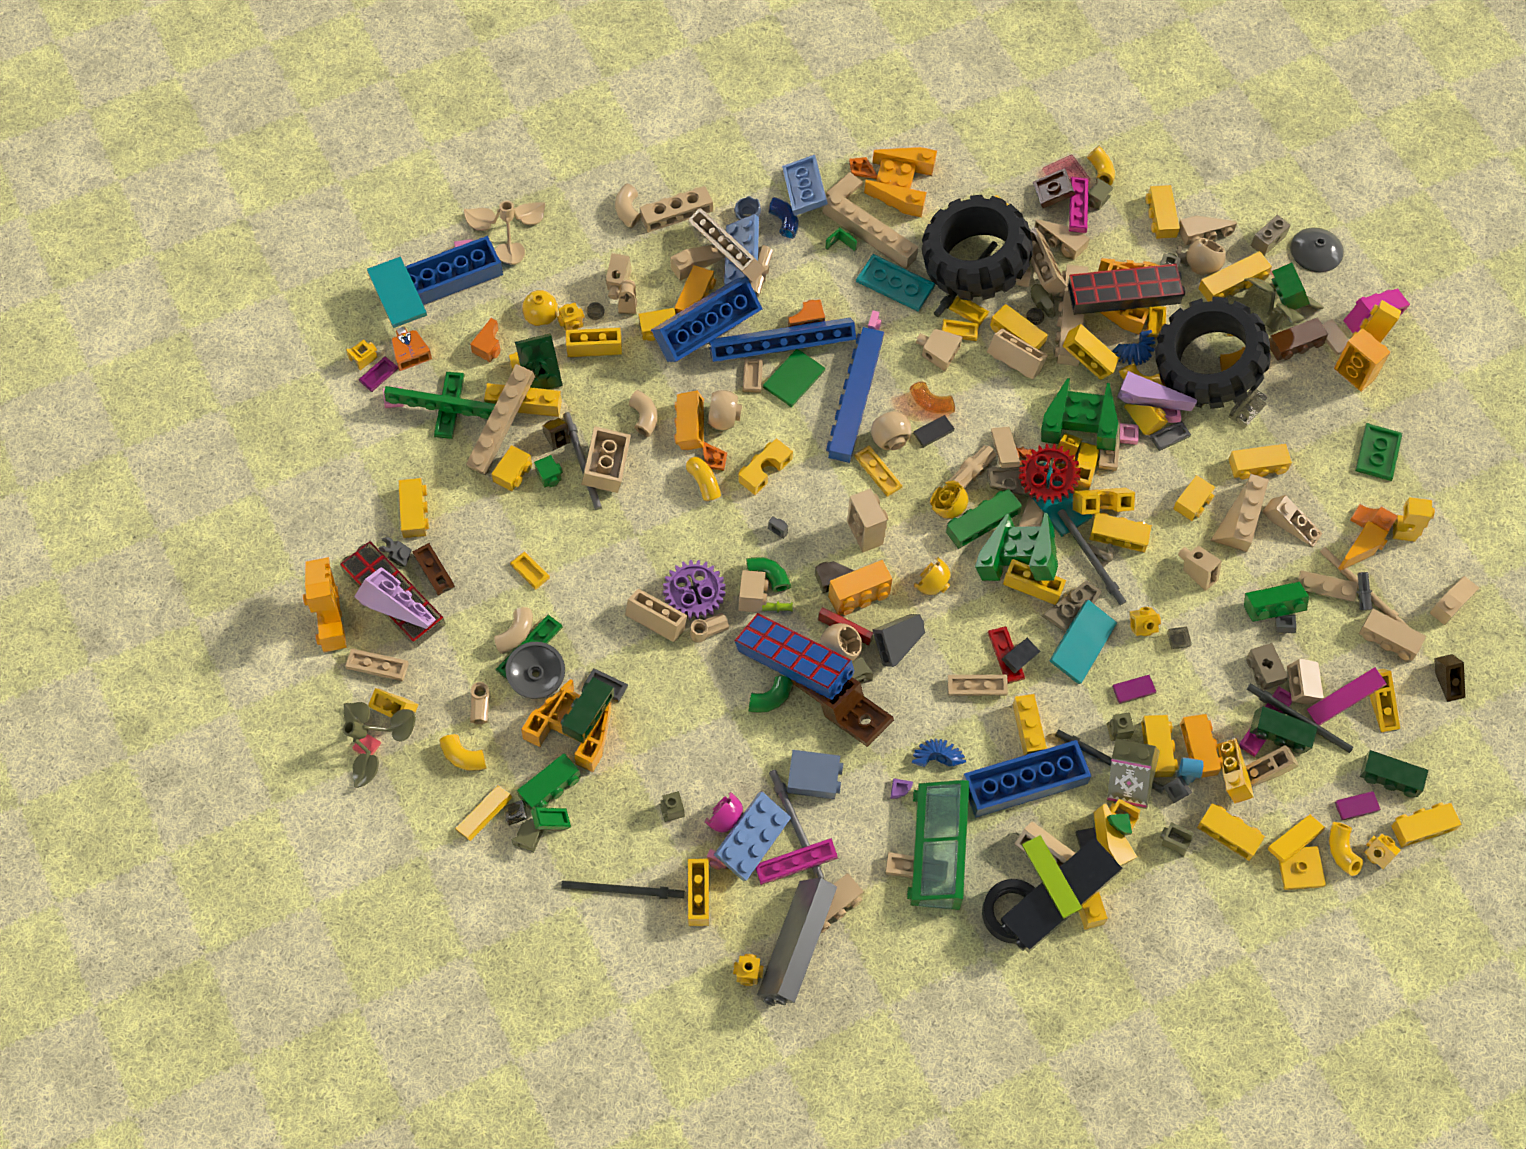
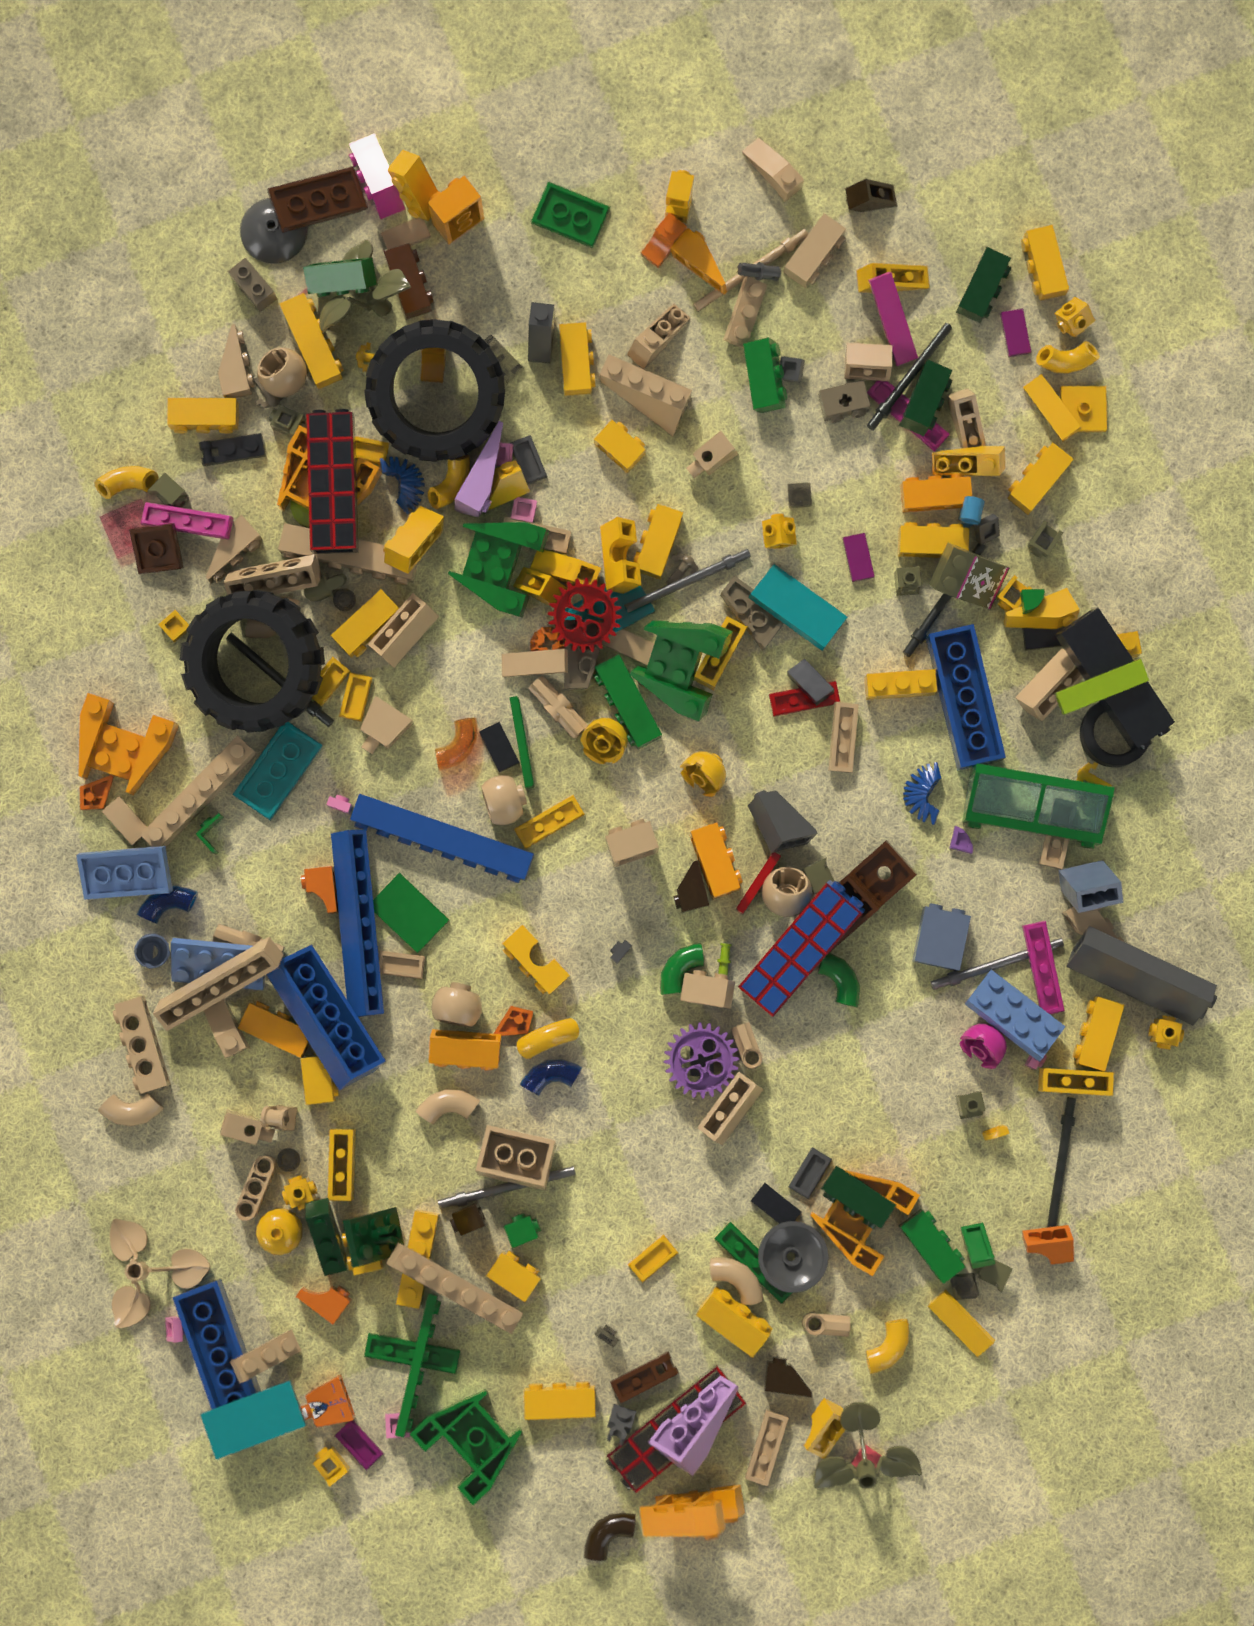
camera: 85 degrees left, 20 degrees up
none -> black plate [199,433,266,466]
none -> tan plate [230,1330,301,1383]
none -> tan beam [235,1155,277,1221]
none -> reddish brown tile [267,166,368,233]
none -> dark green brick [305,1198,347,1276]
none -> green wedge [409,1389,522,1506]
none -> green tile [509,696,535,789]
none -> clear blue cylinder [519,1059,582,1096]
none -> dark grey slope [528,302,556,364]
none -> dark brown cylinder [584,1513,636,1561]
none -> clear smoke plate [594,1324,619,1347]
none -> yellow brick [696,1286,772,1358]
none -> black tile [750,1182,801,1224]
none -> dark brown slope [764,1357,812,1397]
none -> yellow tile [982,1125,1010,1141]
none -> orange arch [1022,1225,1074,1265]
none -> sand blue brick [1059,860,1123,913]
none -> yellow brick [1073,997,1124,1072]
none -> yellow piece [1076,762,1112,787]

